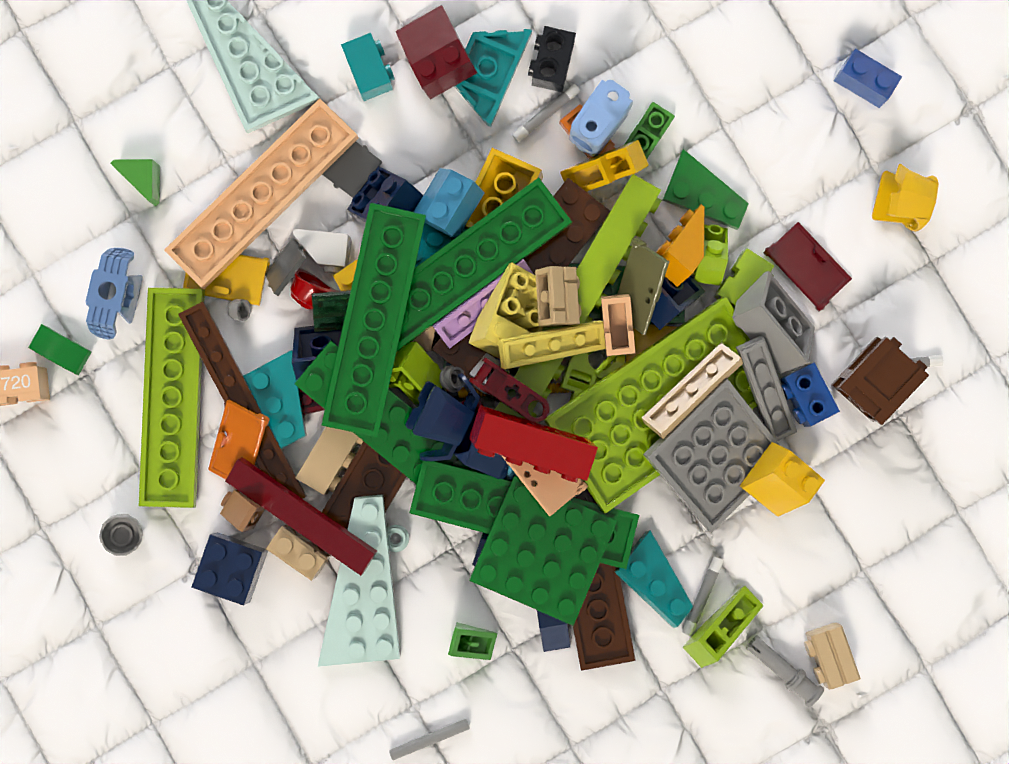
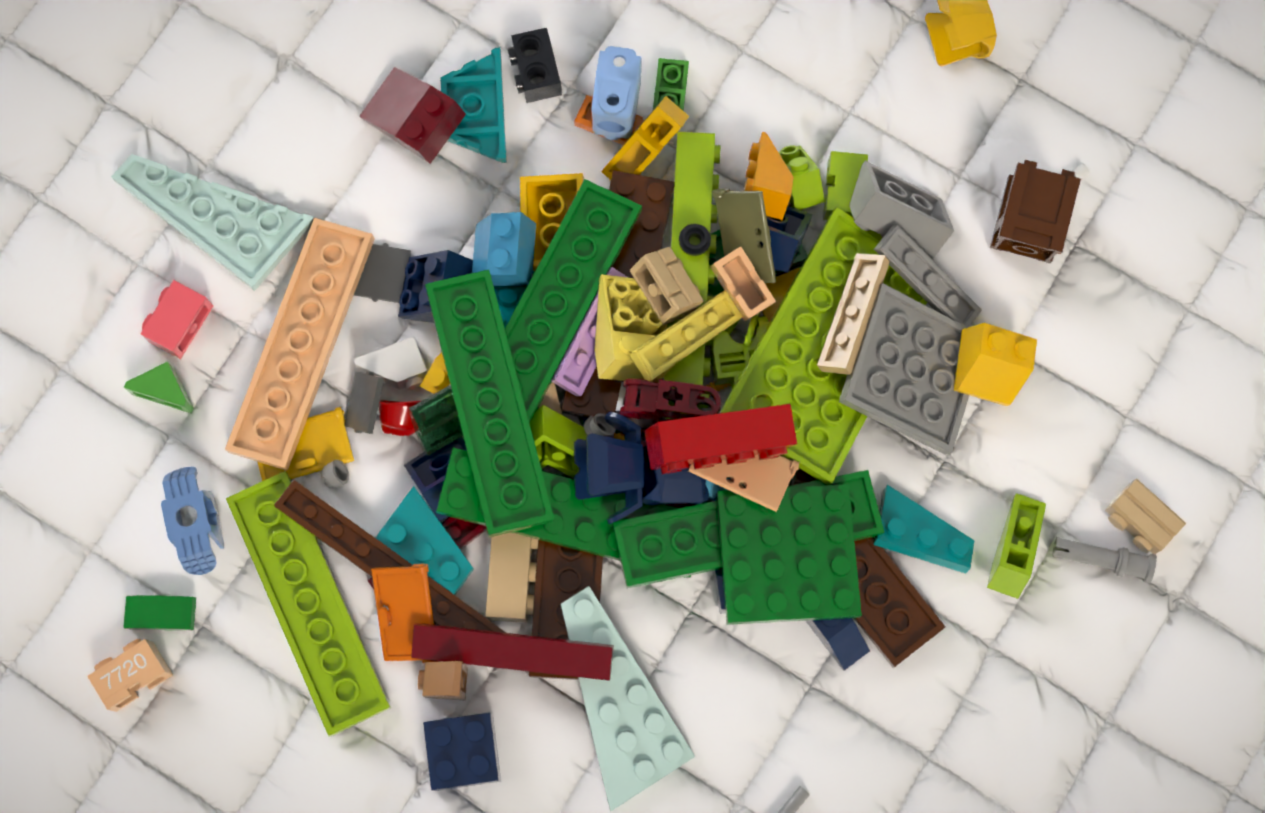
camera: 30 degrees left, 10 degrees down
light grey hair [99,514,143,556] -> none
tan brick [266,524,331,581] -> none
teal brick [341,32,395,102] -> none
light aqua plate [387,525,409,552] -> none
bright green slope [448,622,498,660] -> none
light grey bar [512,83,580,143] -> none
green wing [662,149,749,230] -> none
light grey bar [682,556,724,637] -> none
dark red door [763,222,852,312] -> none
blue brick [779,362,840,427] -> none
none -> coral brick [140,280,213,360]
none -> black plate [679,224,711,256]

